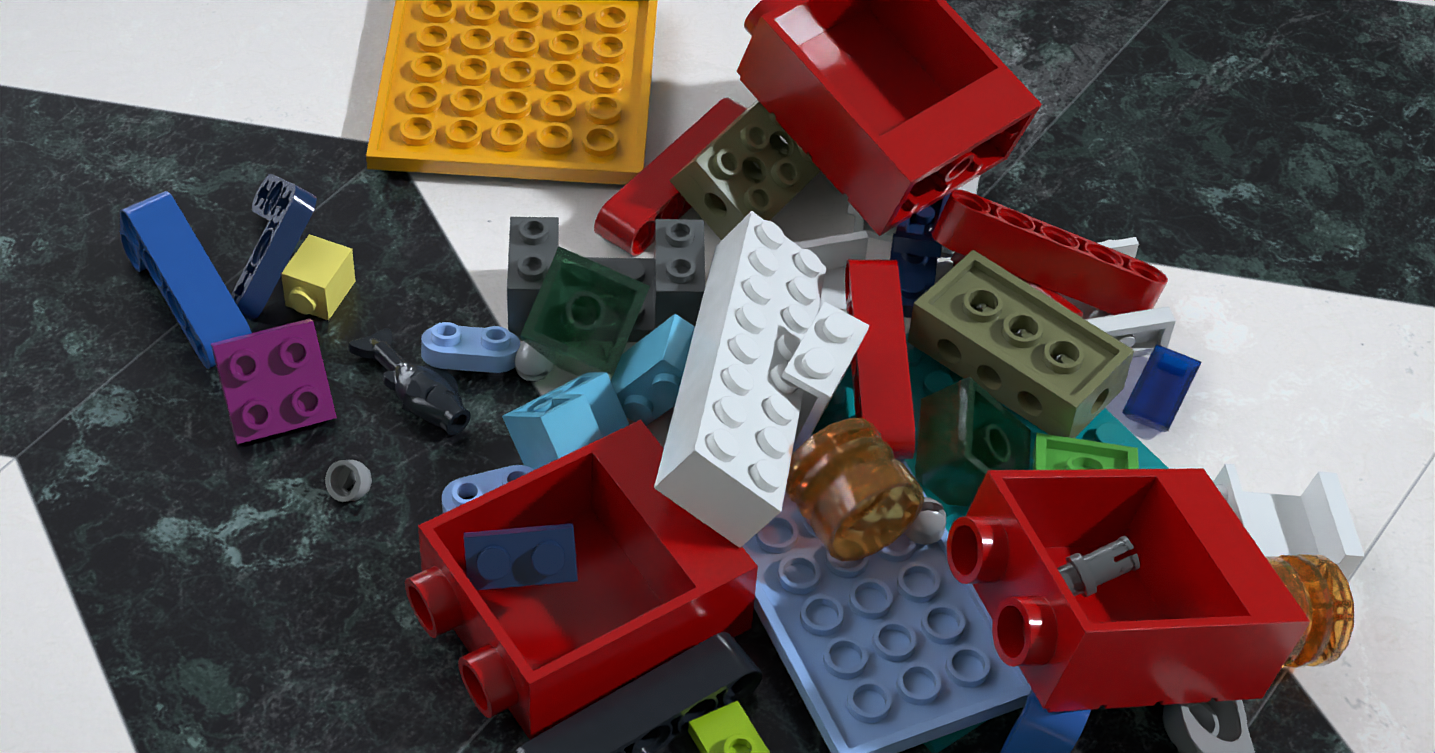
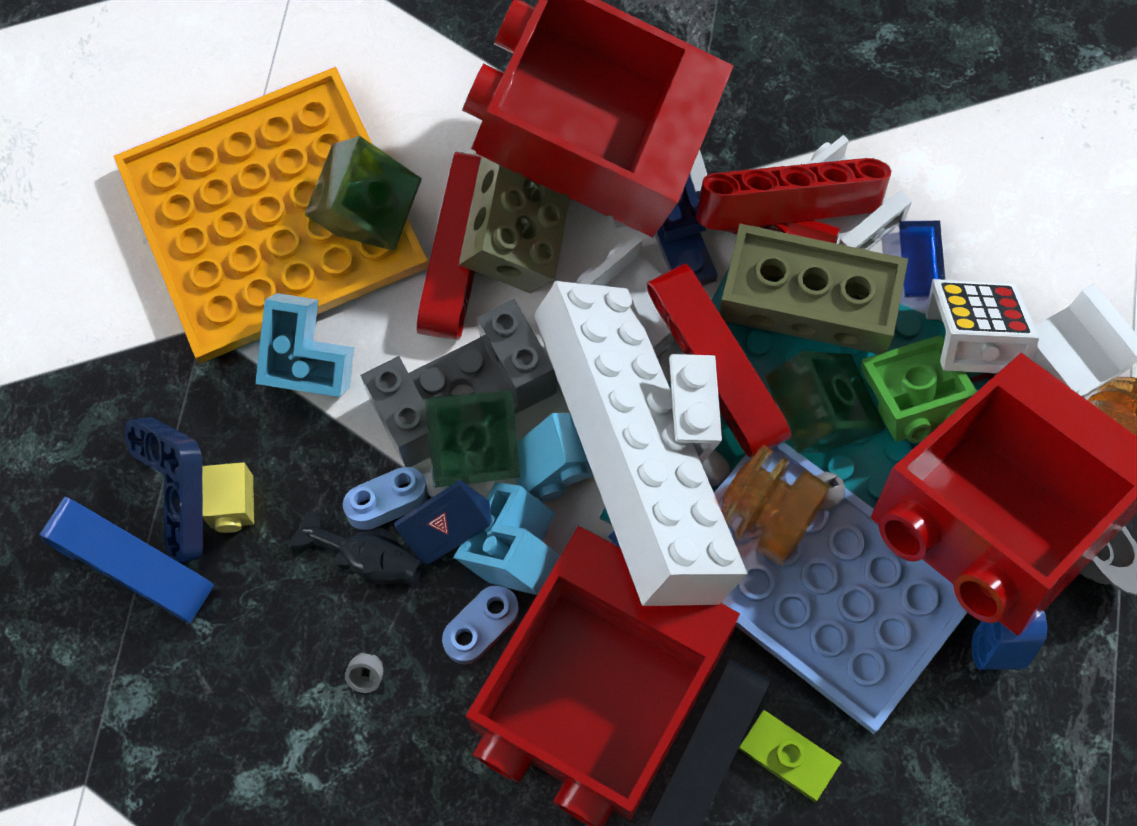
camera: 20 degrees left, 20 degrees up
magenta plate [211,319,337,444] -> none
dark blue plate [464,523,578,590] -> none
dark grey pin [1057,536,1140,597] -> none
none -> medium azure brick [255,293,355,397]
none -> clear green slope [304,136,422,250]
none -> dark blue slope [394,480,491,565]
none -> panel [925,279,1039,373]

